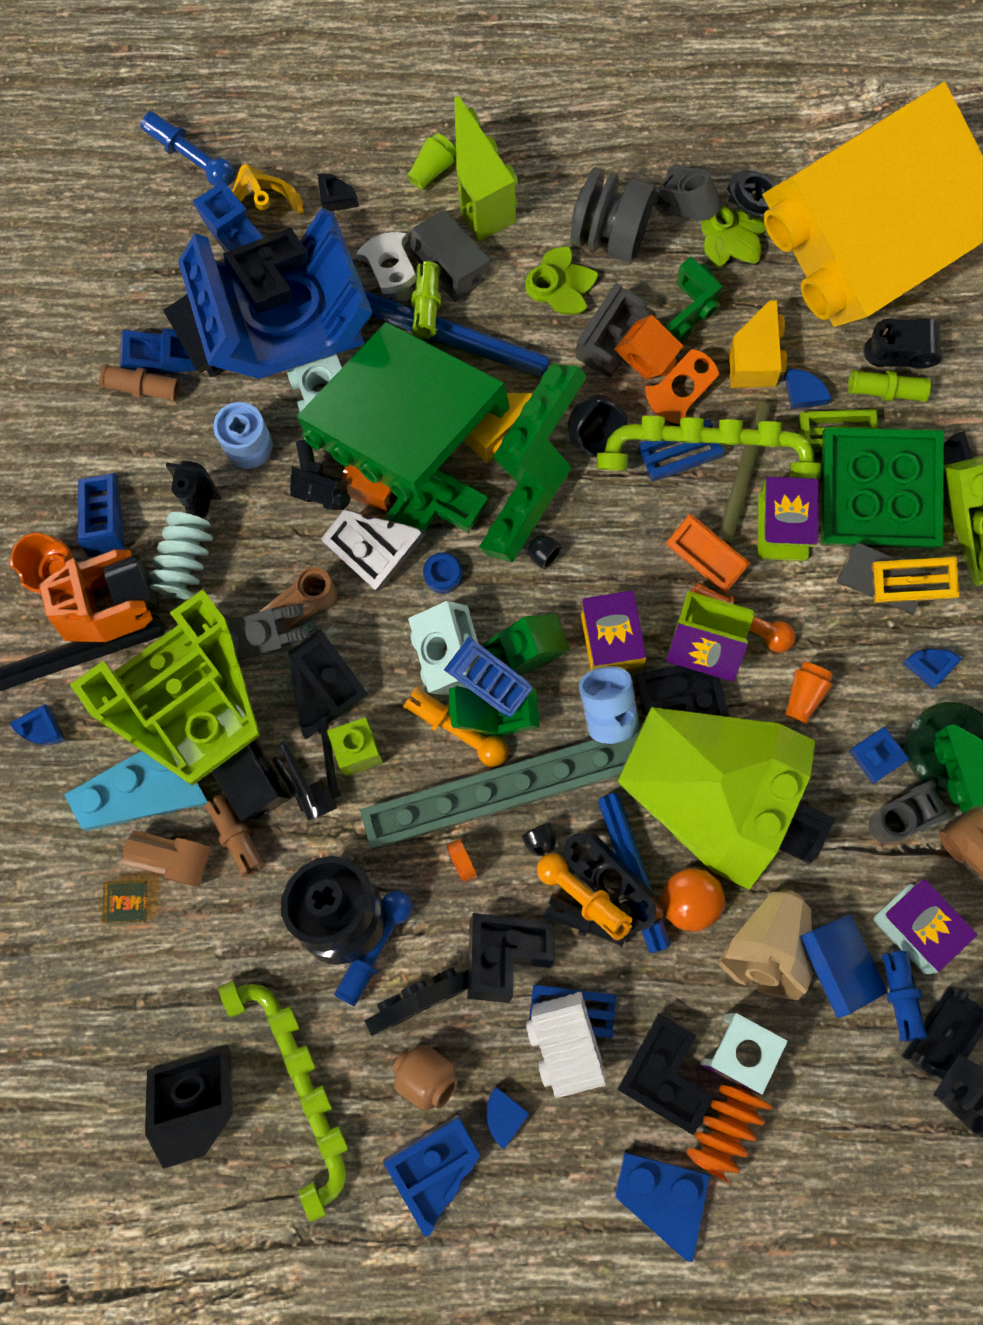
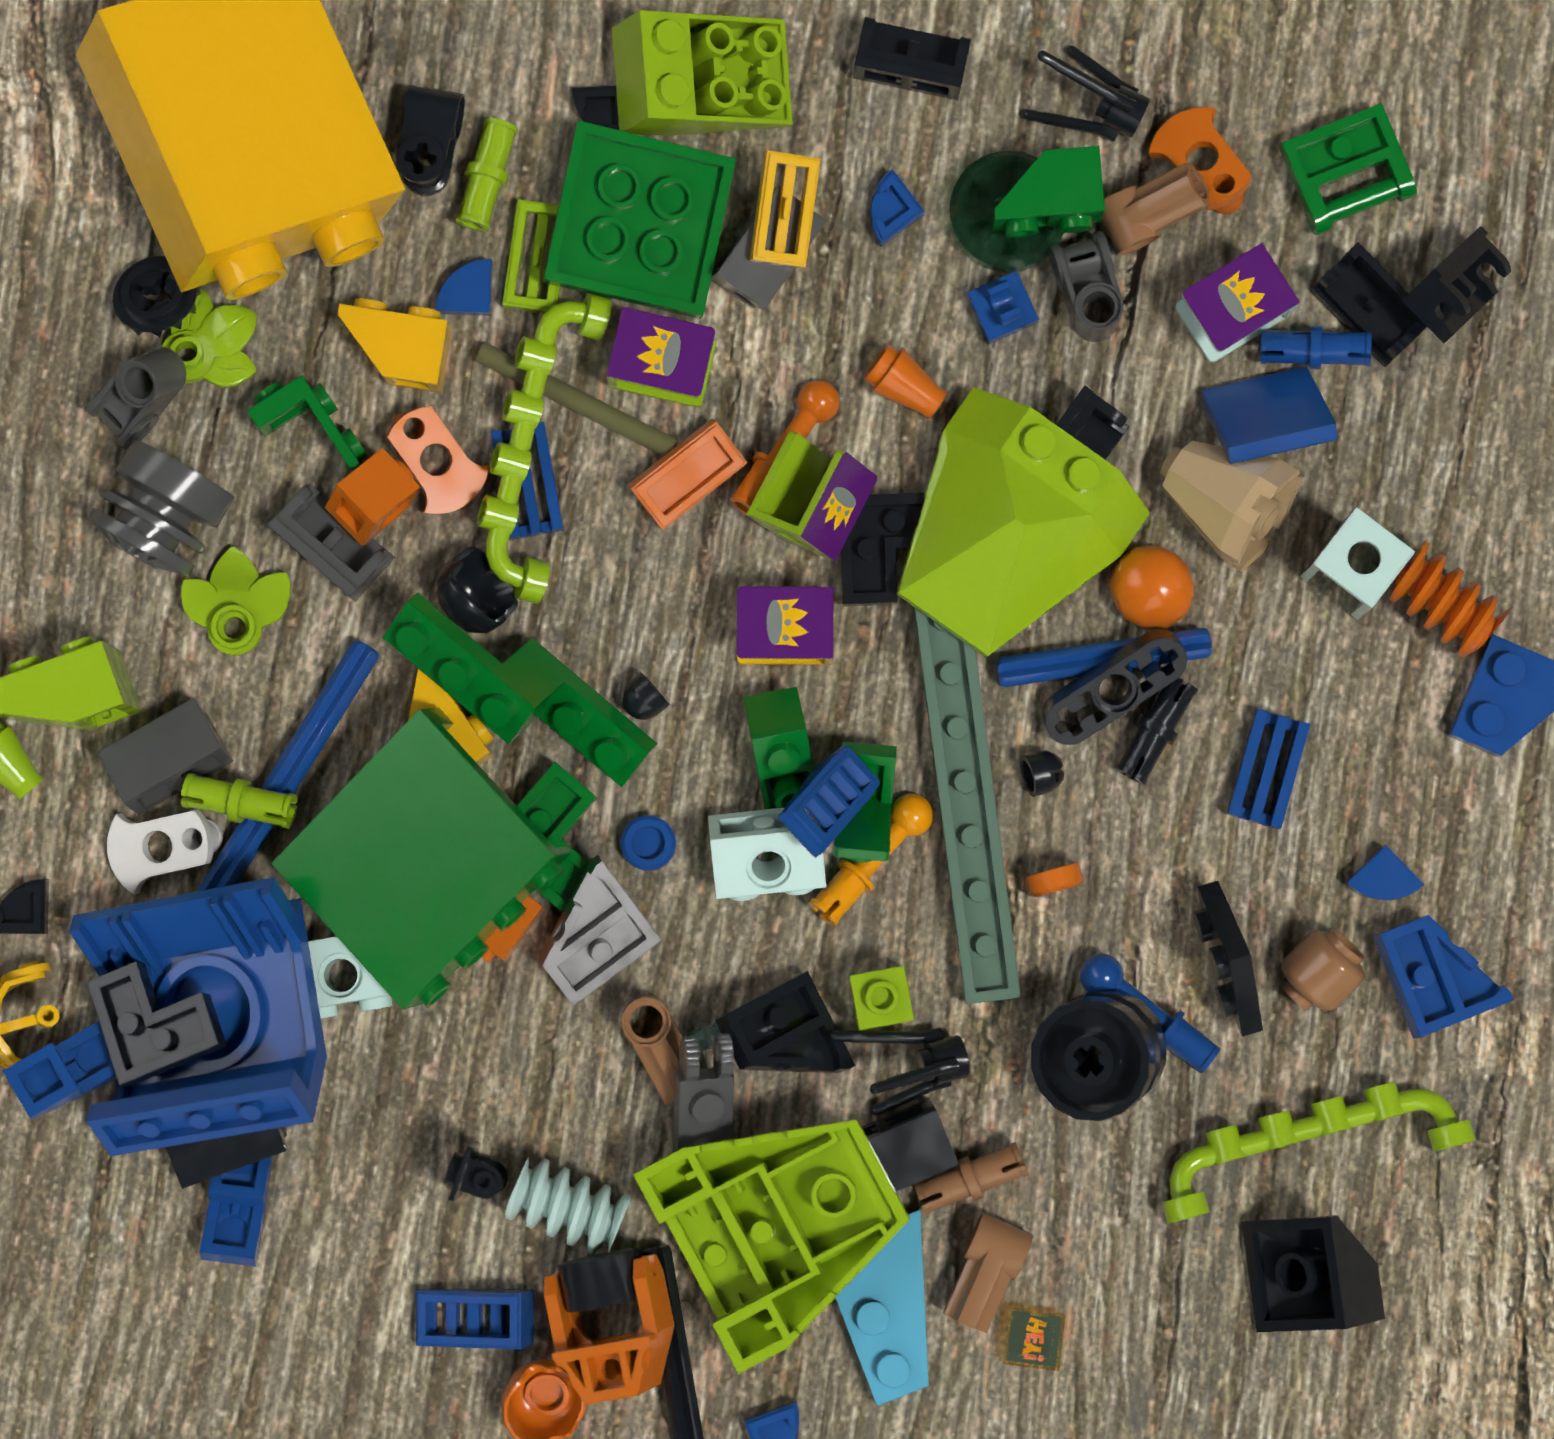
camera: 90 degrees left, 10 degrees up
medium nougat pin [99,364,180,402] -> none
light blue wheel [213,402,273,469] -> none
black piece [290,439,350,510] -> none
black plate [467,913,555,1003] -> none
white brick [526,992,606,1098] -> none
light orange pin [537,853,632,940] -> none
light blue wheel [579,666,640,744] -> none
black plate [617,1013,714,1136] -> none

